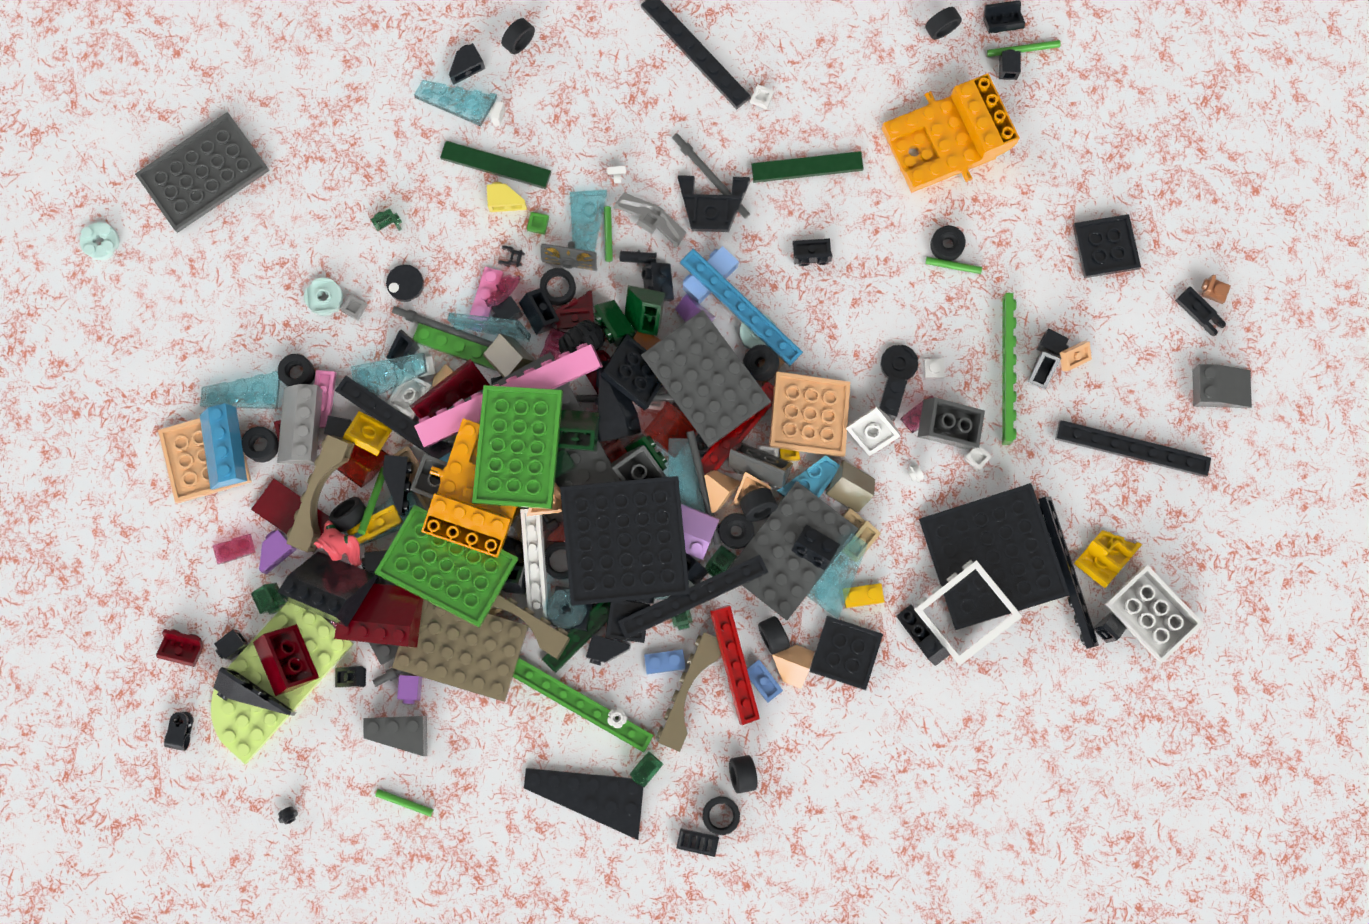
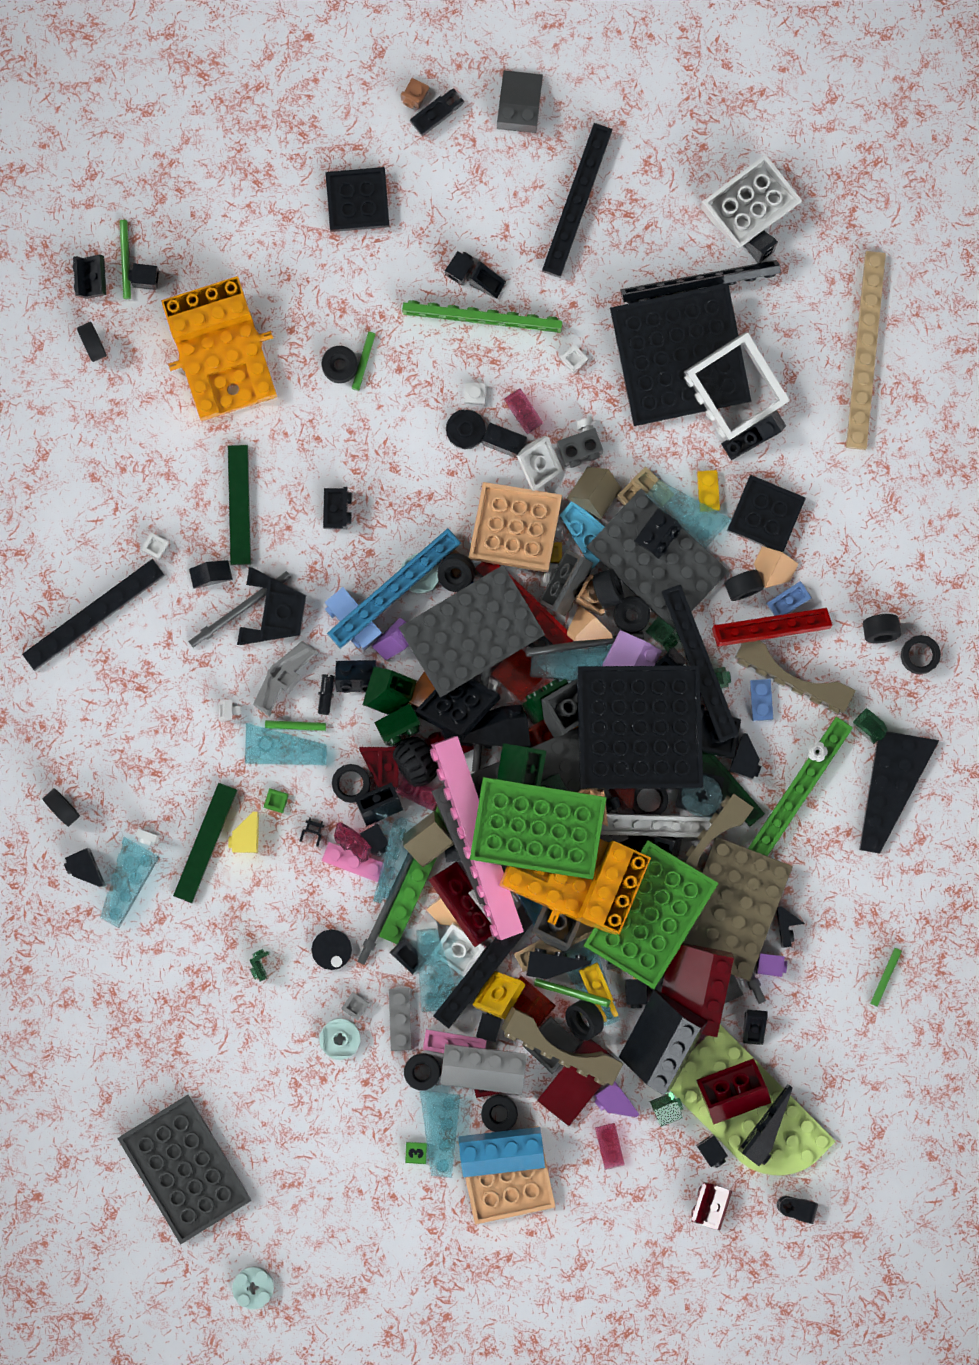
camera: 85 degrees left, 5 degrees up
black plate [278,807,298,825] -> none
coral hair [314,520,362,567] -> none
dark grey wedge [363,716,427,756] -> none
dark grey shield [541,241,598,271] -> none
black slope [676,828,719,857] -> none
dark grey brick [917,397,985,449] -> none
light nougat plate [1060,341,1092,371] -> none
yellow slope [1074,530,1142,588] -> none
none -> black slope [189,560,233,589]
none -> light grey plate [389,988,412,1051]
none -> bright green tile [405,1142,427,1164]
none -> dark grey plate [522,1016,580,1074]
none -> dark grey brick [557,428,603,468]
none -> black slope [776,906,805,948]
none -> tan plate [846,251,886,450]

